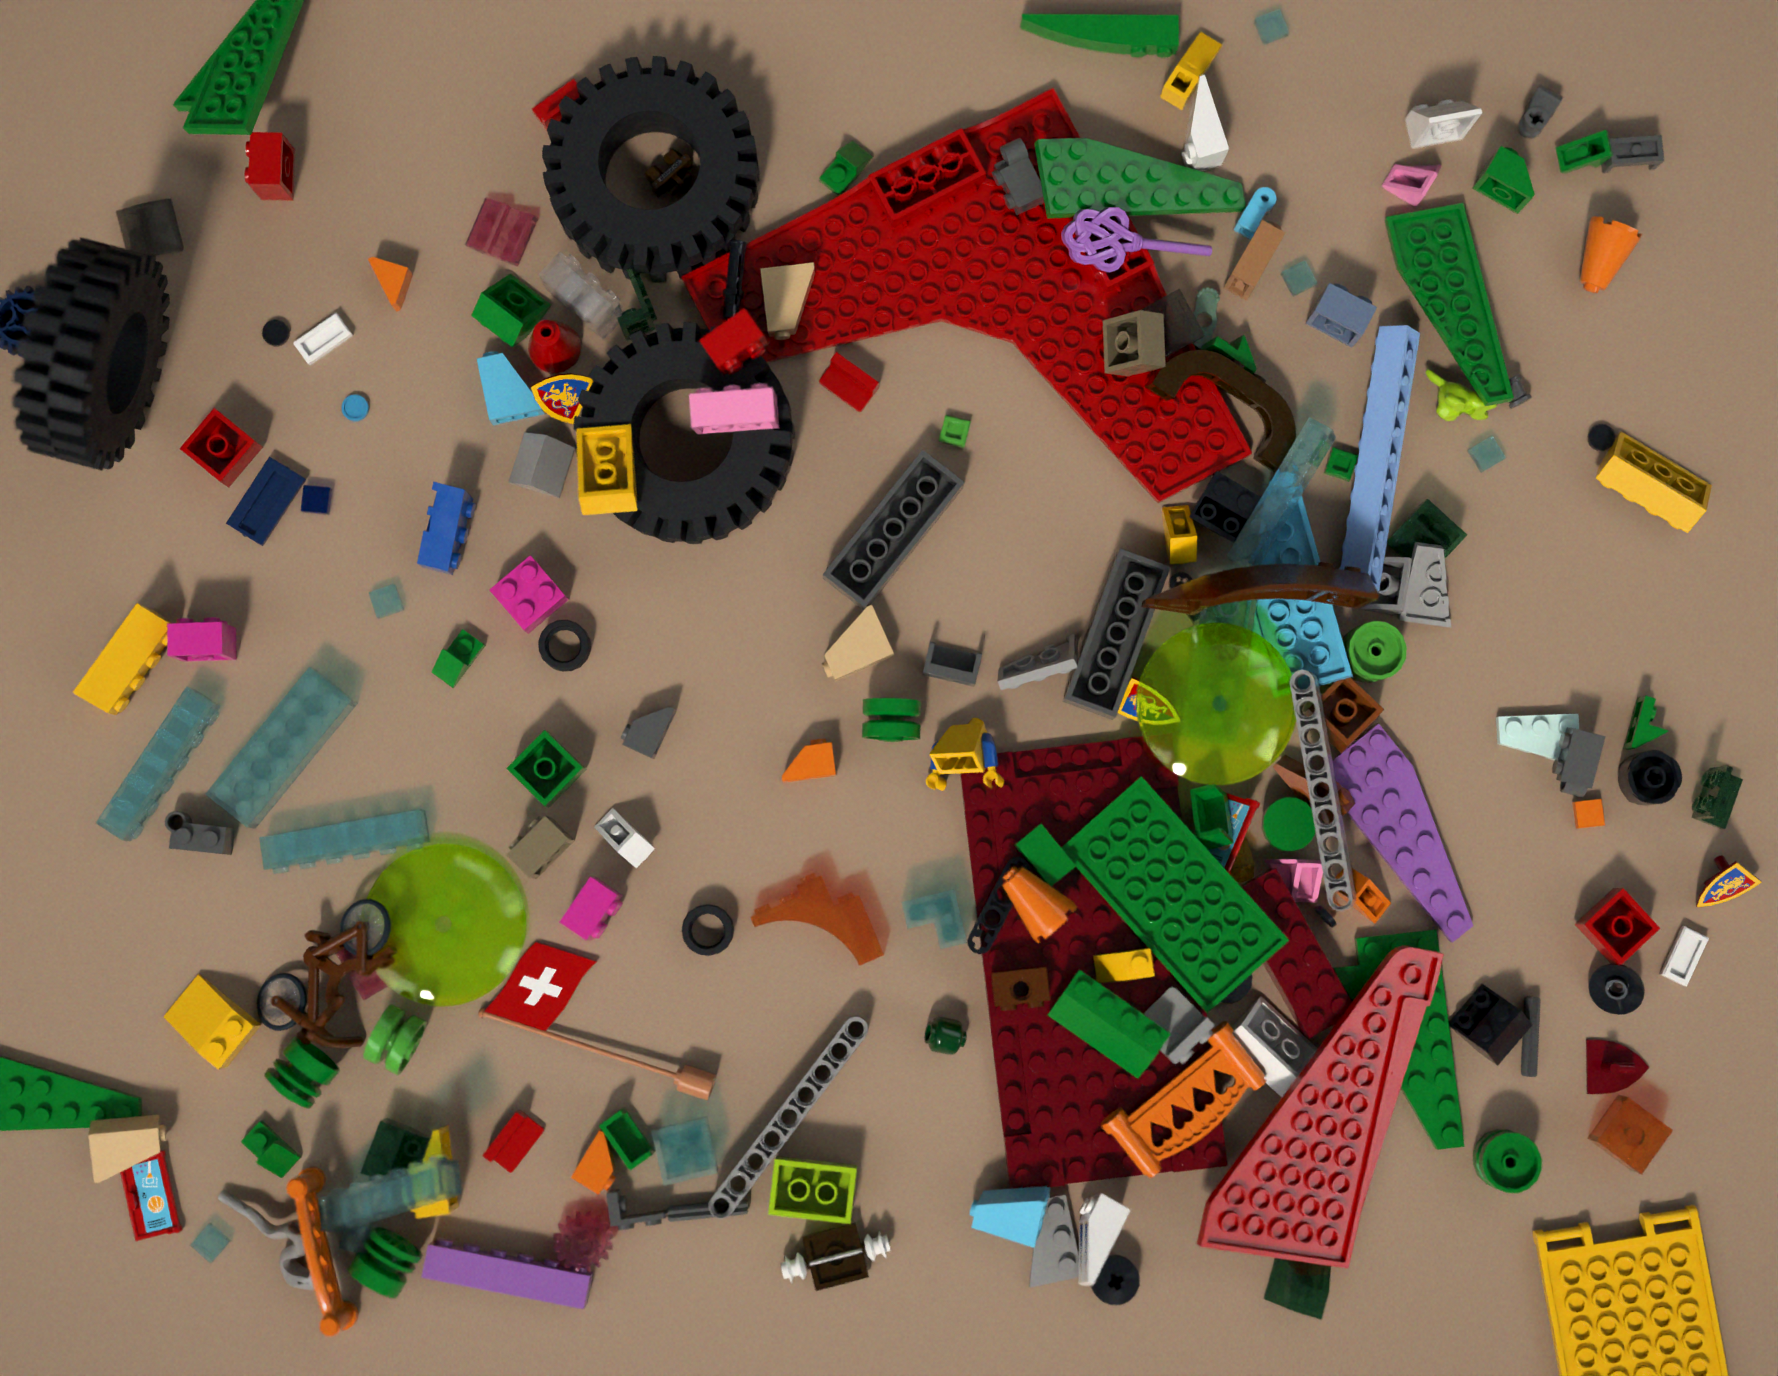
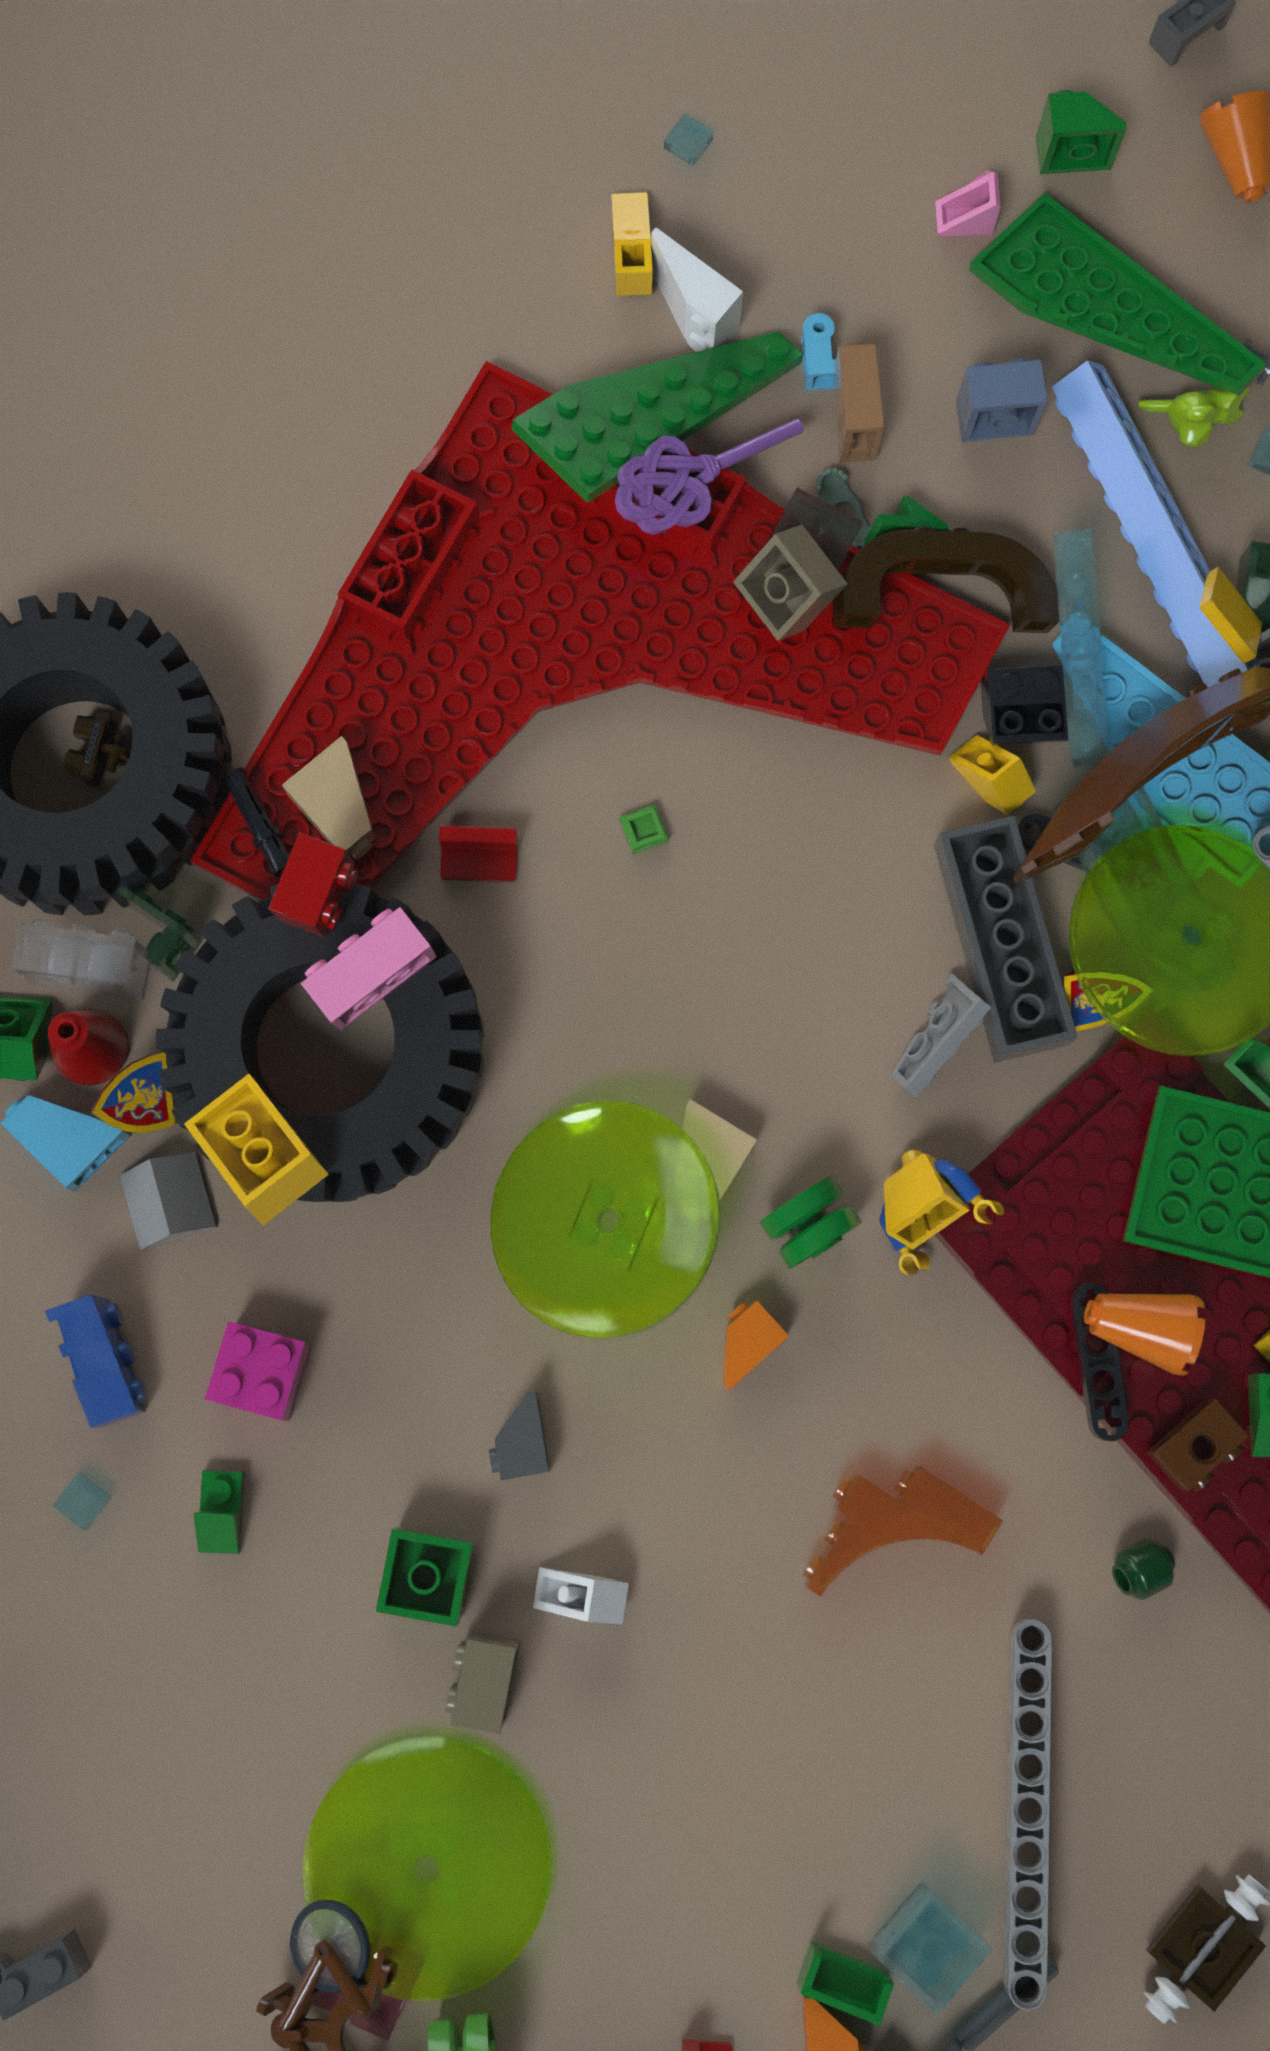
camera: 30 degrees left, 5 degrees down
clear light blue brick [206,667,358,829] -> none
clear light blue brick [259,809,430,874] -> none
red flag [478,942,717,1101] -> none
black tyre [538,620,591,672] -> none
dark pink brick [559,876,623,941] -> none
black tyre [682,904,734,956] -> none
lime brick [768,1156,857,1224] -> none
green slope [819,141,873,196] -> none
dark grey brick [823,449,965,610] -> none
clear light blue brick [901,890,967,949] -> none
dark grey panel [922,641,982,687] -> none
dark grey hinge [992,138,1044,215] -> none
green panel [1015,824,1076,886] -> none
green slope [1020,14,1179,58] -> none
clear light blue tile [1281,260,1317,297] -> none
green tile [1324,447,1358,482] -> none
white slope [1405,100,1482,149] -> none
dark grey piece [1518,84,1563,139] -> none
green slope [1555,130,1613,174] -> none
none -> clear neon green dish [490,1100,721,1339]
none -> yellow tile [1199,567,1262,664]

